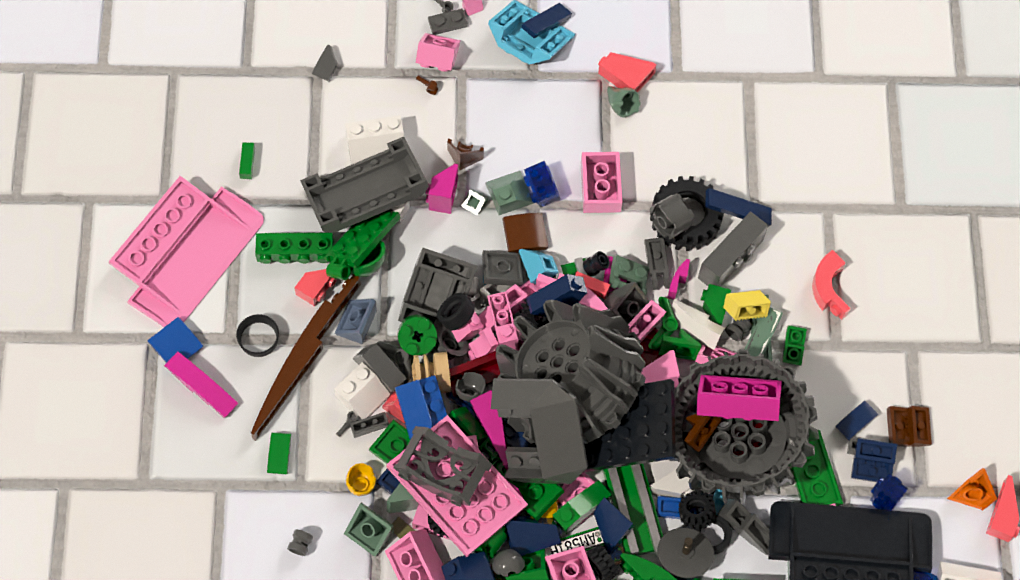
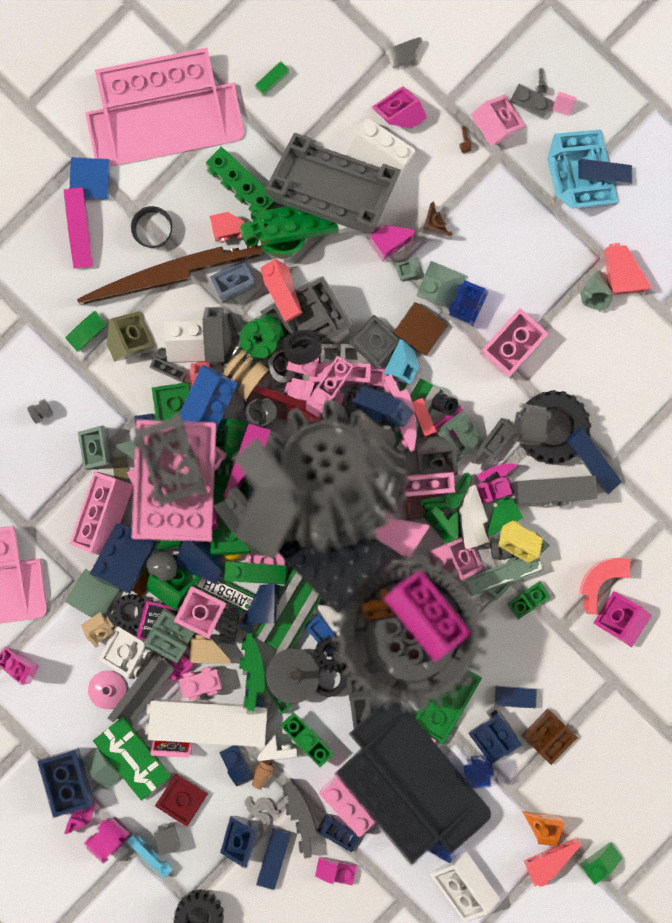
camera: 45 degrees right, 20 degrees up
yellow hair [346,463,376,496] -> none
none -> olive slope [107,311,155,362]
none -> coral slope [260,258,302,322]
none -> dark pink slope [372,86,427,128]
none -> dark pink slope [476,475,514,504]
none -> dark pink slope [593,591,652,648]

